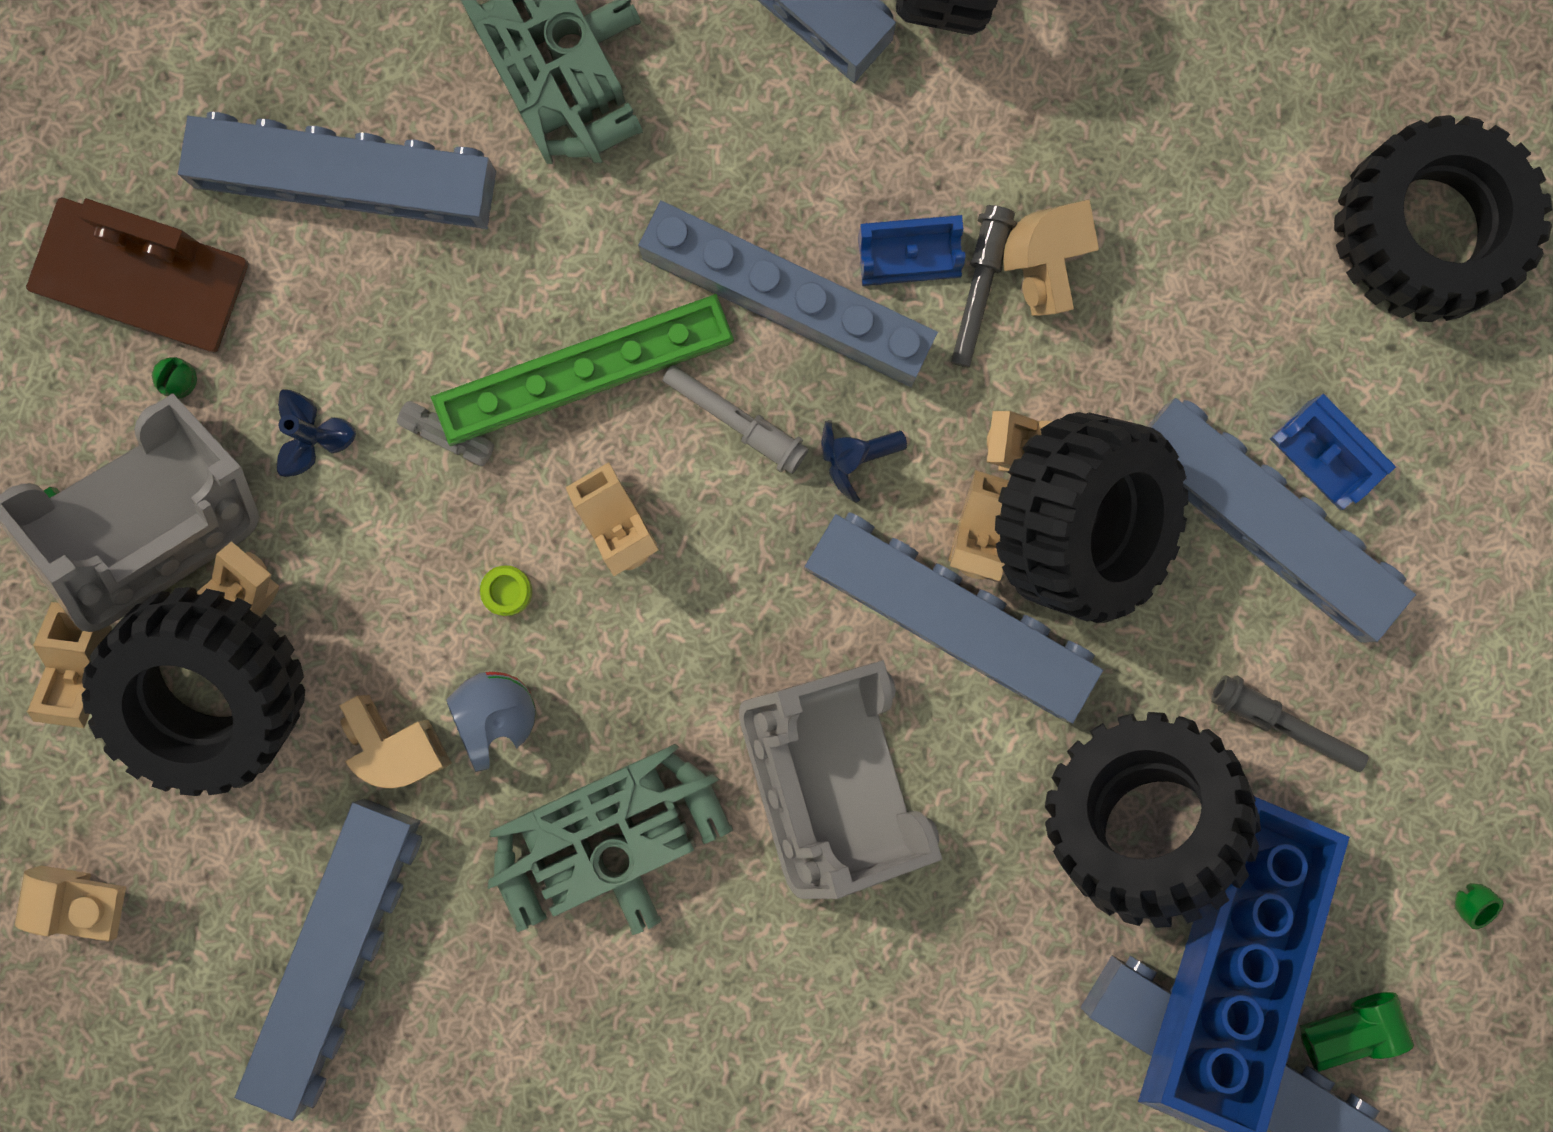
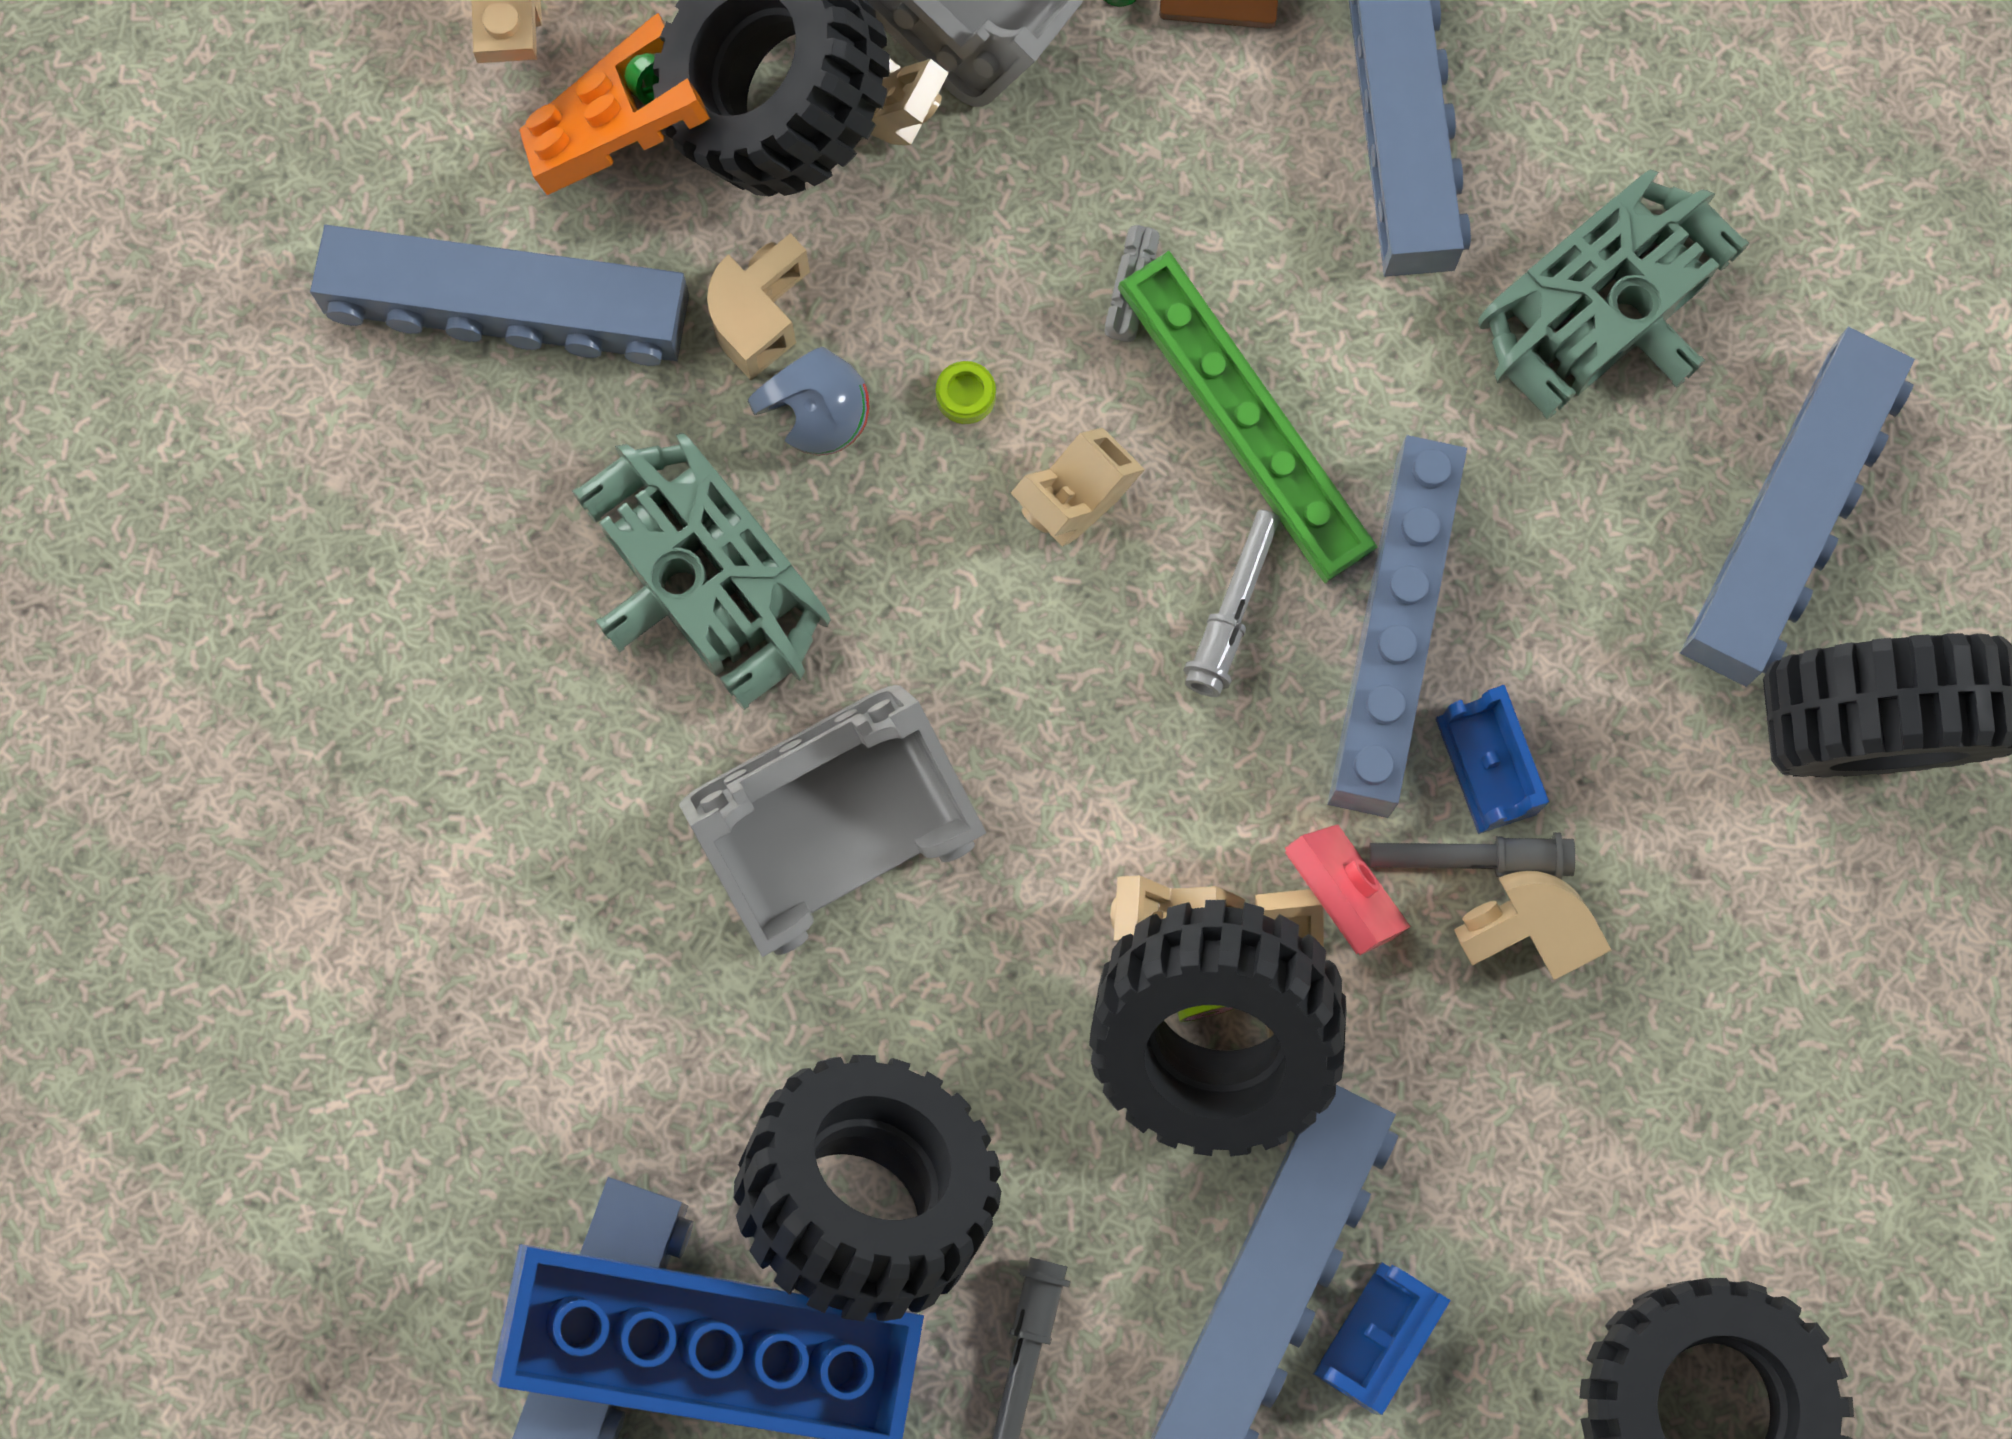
camera: 75 degrees right, 10 degrees down
dark blue plant [277,389,356,477] -> none
sand blue brick [804,512,1103,724] -> none
dark blue plant [821,420,907,503] -> none
none -> orange wing [519,13,710,195]
none -> green hinge [624,53,659,105]
none -> coral plate [1285,824,1411,955]

